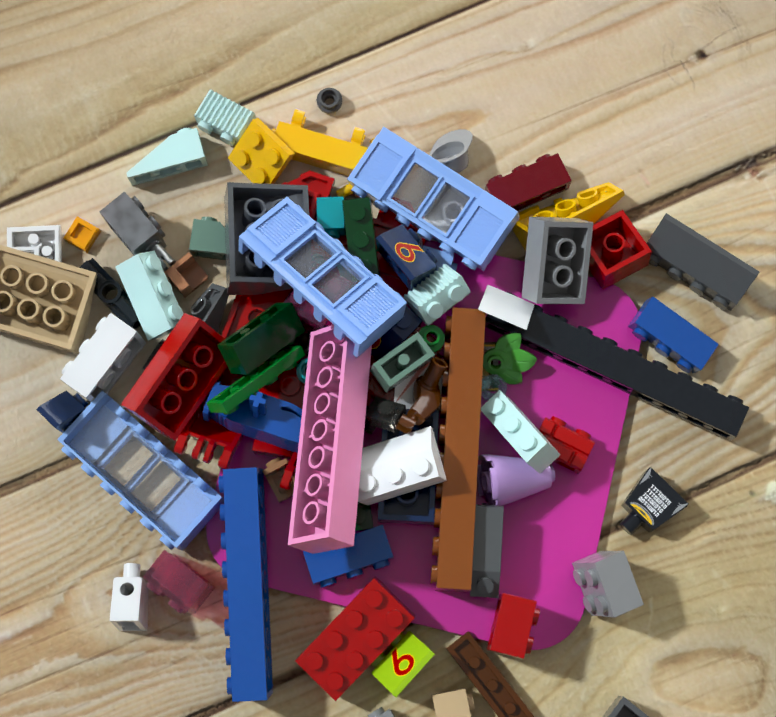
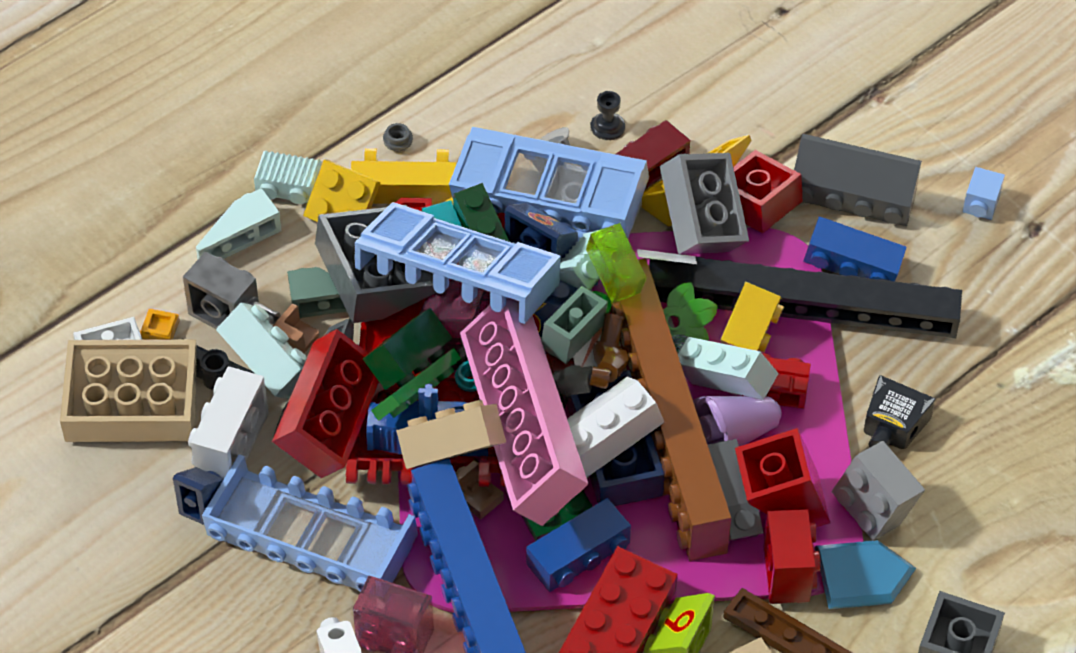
camera: 20 degrees left, 25 degrees down
none -> tan brick [396,400,506,469]
none -> clear neon green brick [586,223,647,303]
none -> black piece [590,91,625,140]
none -> yellow brick [721,282,784,353]
none -> red slope [735,428,831,528]
none -> dark azure tile [815,540,916,609]

